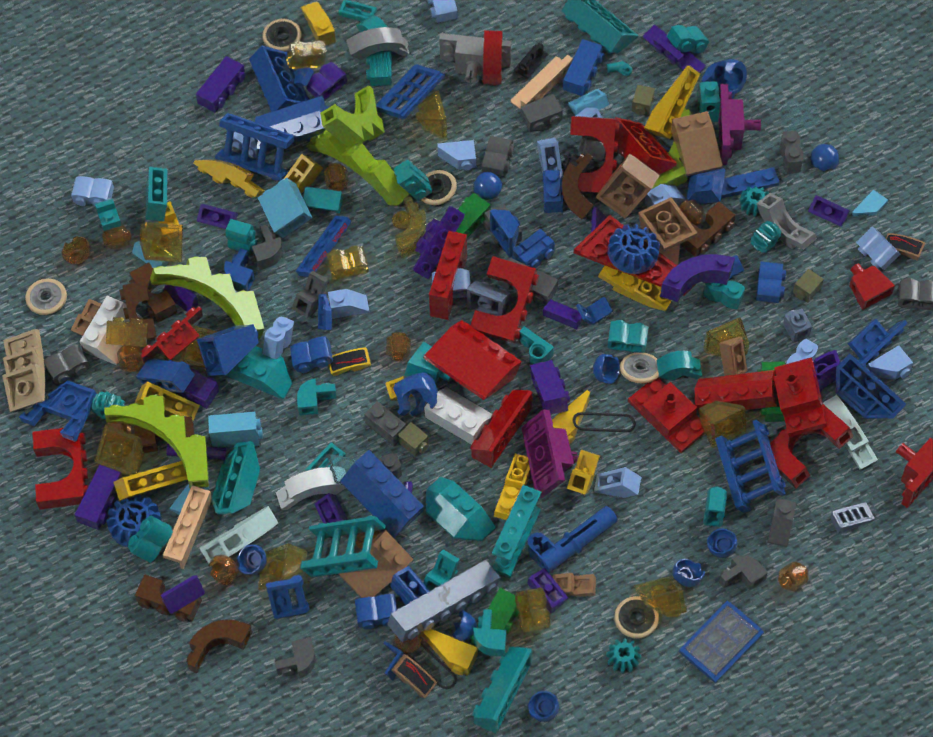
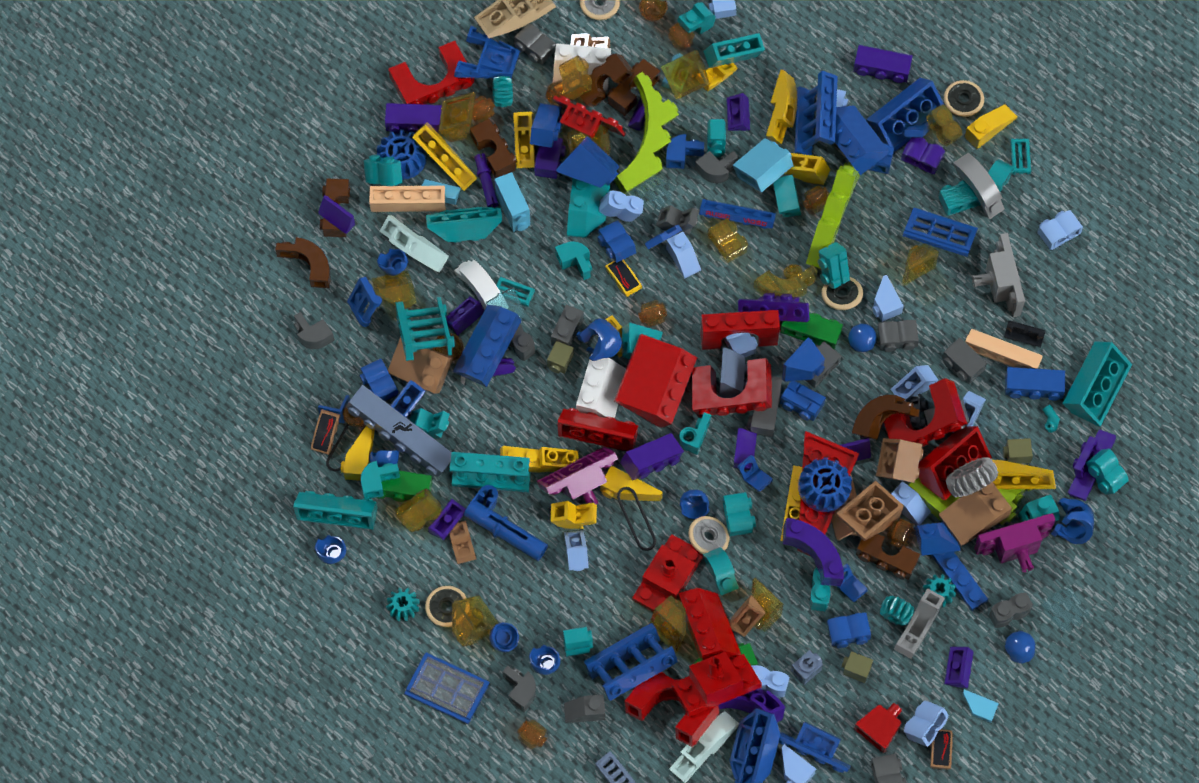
camera: 70 degrees right, 5 degrees up
lime arch [104,395,209,489] -> none
clear orange hair [208,555,238,586] -> none
lime arch [320,85,385,148] -> none
teal wedge [426,477,496,541] -> none
red arch [483,30,503,86] -> none
blue brick [543,170,563,213] -> none
medium azure slope [567,89,609,116] -> none
none -> light grey gear [946,457,998,497]

